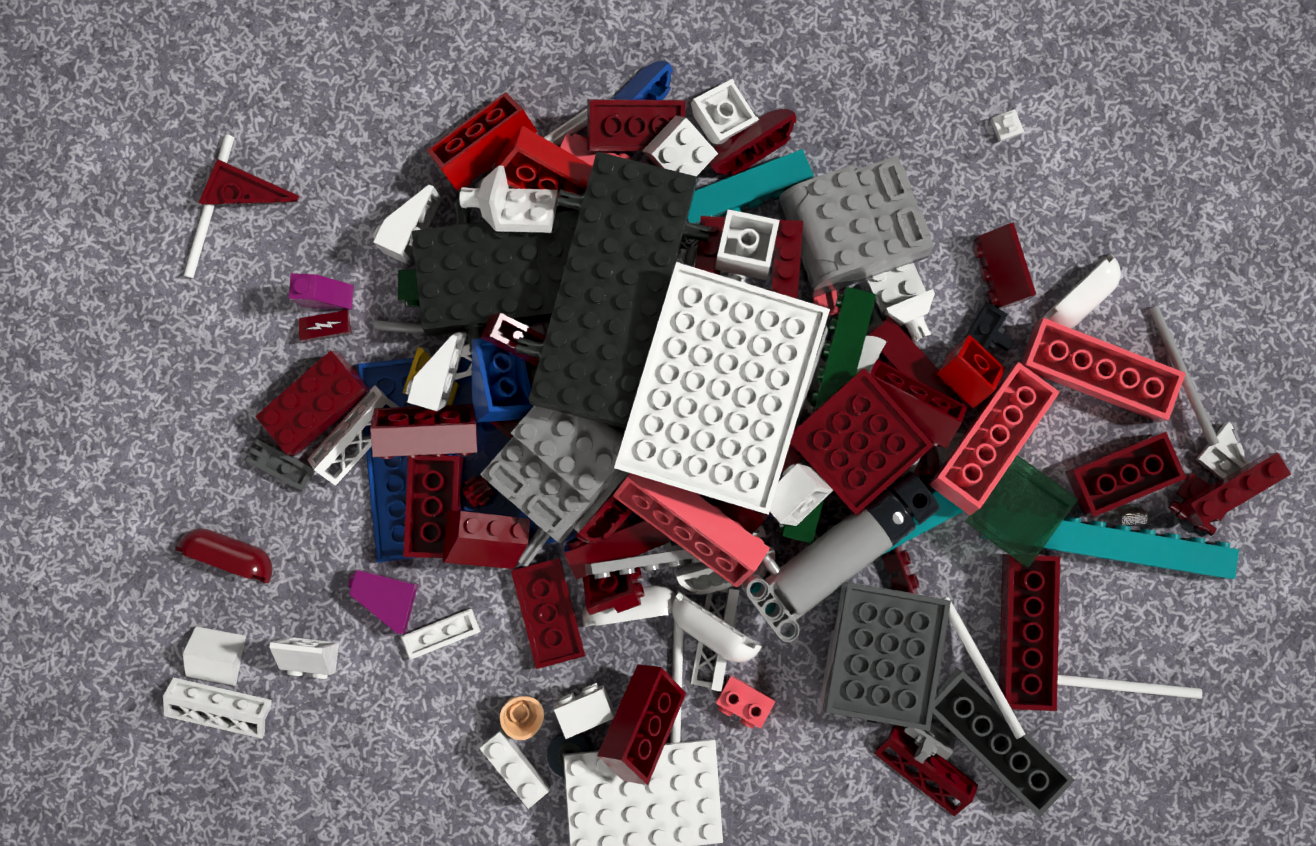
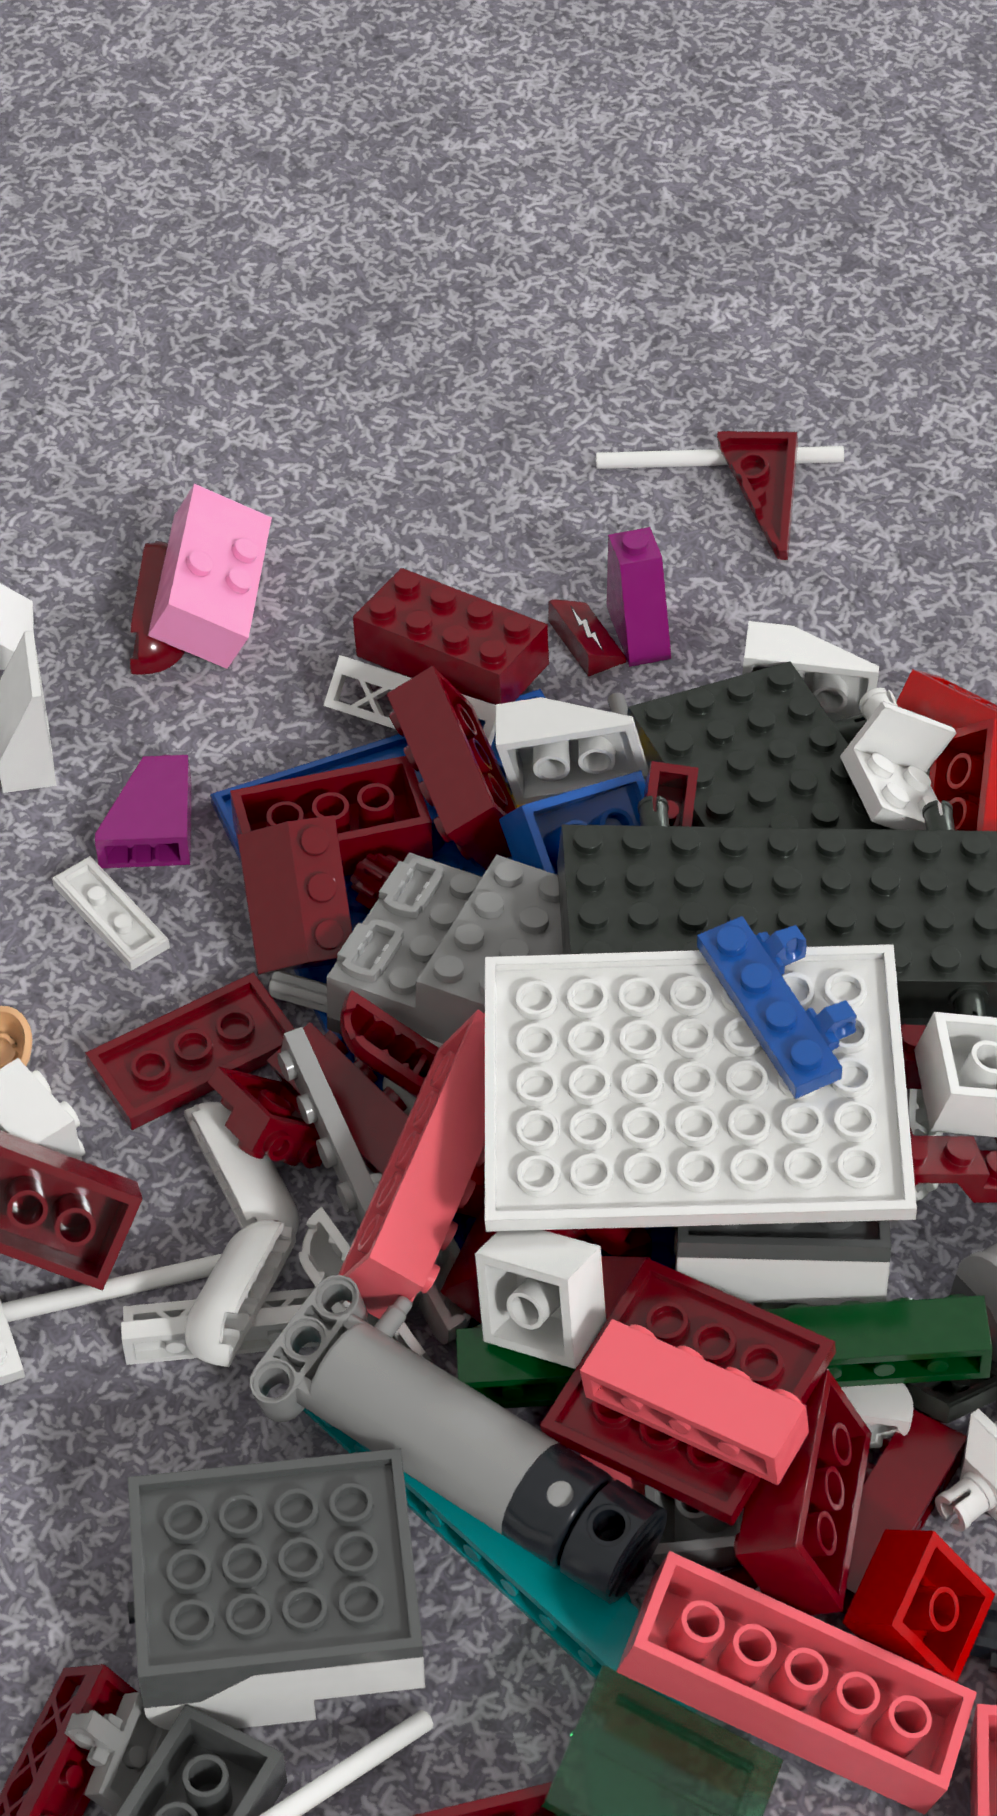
camera: 75 degrees right, 35 degrees down
dark grey hinge [244,438,315,491] -> none
coral brick [715,674,776,729] -> none
dark red hinge [882,545,920,594] -> none
none -> bright pink brick [148,484,272,669]
none -> coral brick [580,1319,809,1485]
none -> blue hinge [697,916,857,1099]

